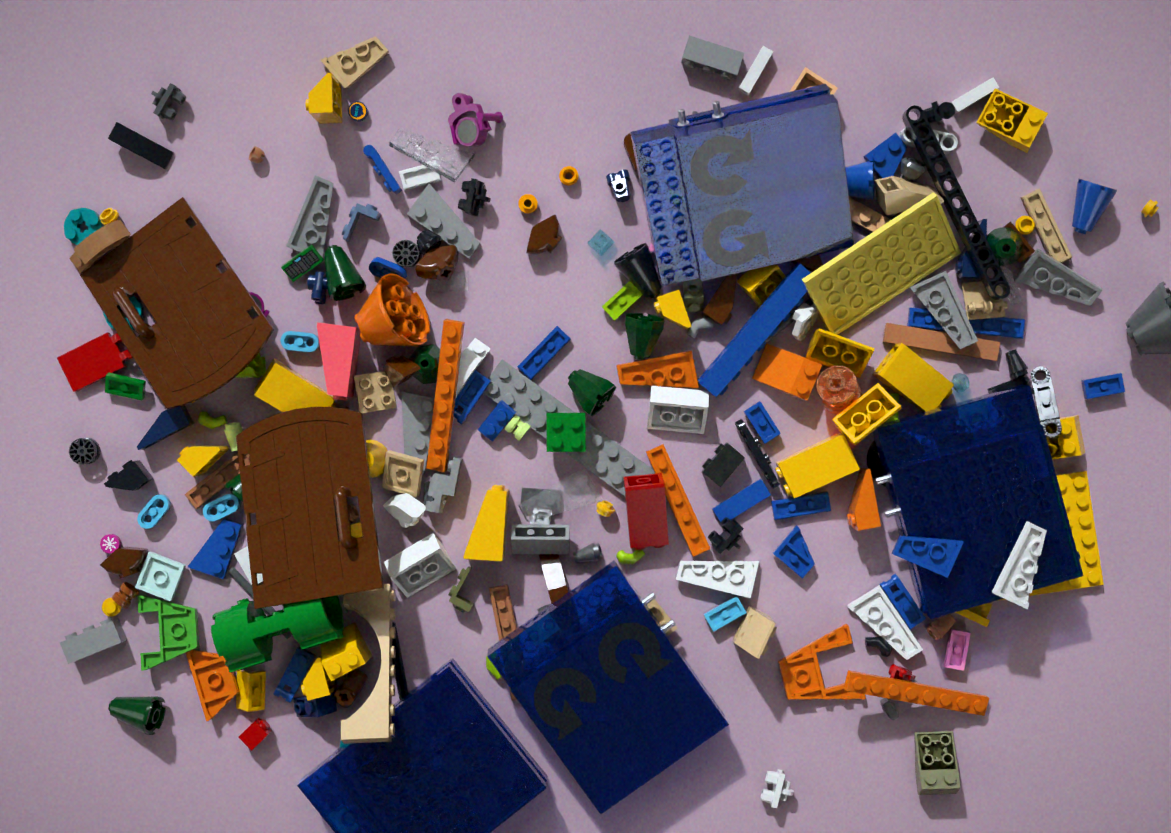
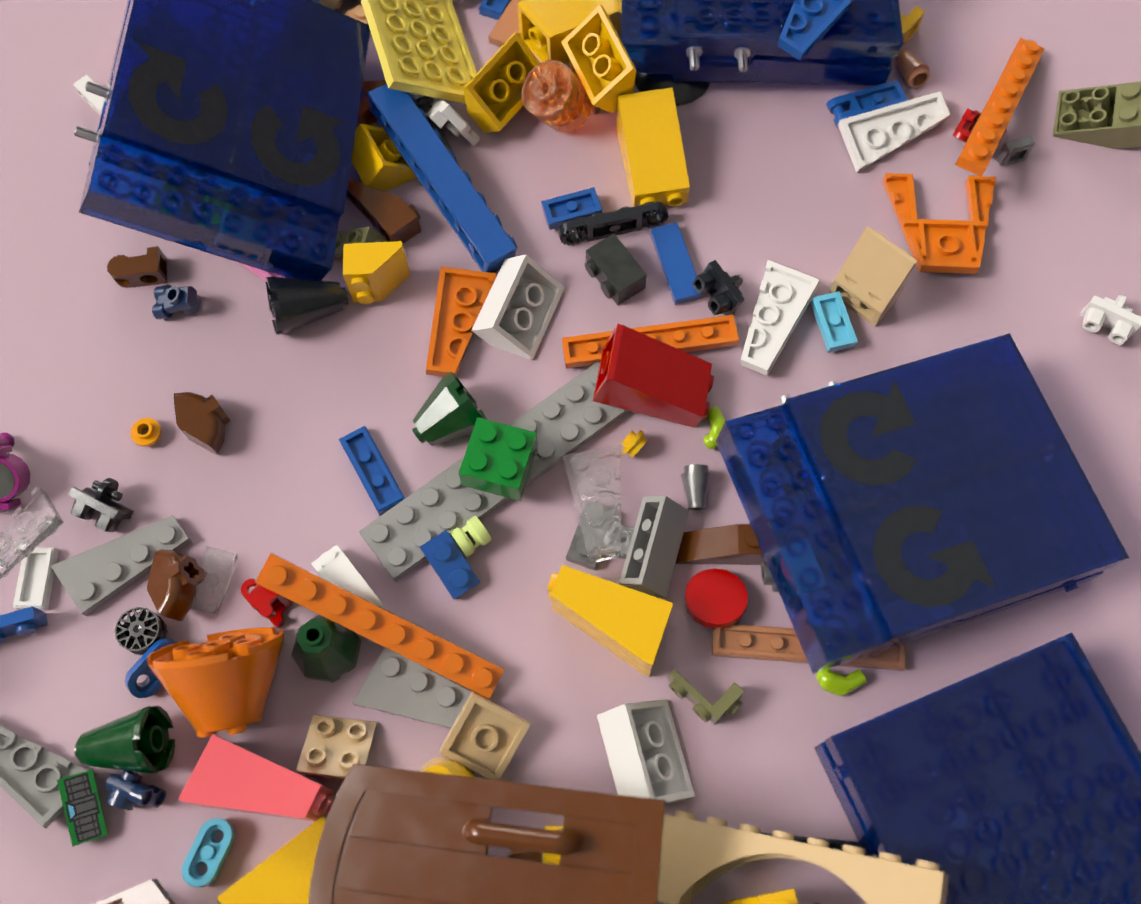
camera: 75 degrees left, 20 degrees down
sand blue bracket [342,203,381,242] -> none
reddish brown slope [383,355,421,388] -> none
white piece [383,493,426,528] -> none
black cone [417,231,441,255] -> none
light grey plate [424,457,463,513] -> none
blue plate [453,370,492,425] -> none
light orange plate [559,166,578,186] -> none
clear light blue tile [587,229,614,257] -> none
lime plate [602,281,643,321] -> none
dark green cone [625,313,665,360] -> none
light grey brick [681,35,744,80] -> none
light grey arm [687,316,714,339] -> none
orange slope [752,344,822,401] -> none
blue tile [771,492,831,520] -> none
blue wing [773,525,815,579] -> none
orange slope [846,467,881,531] -> none
black arm [865,637,892,657] -> none
bright pink plate [944,629,971,671] -> none
none -> red piece [241,579,293,628]
none -> red tile [684,568,748,629]

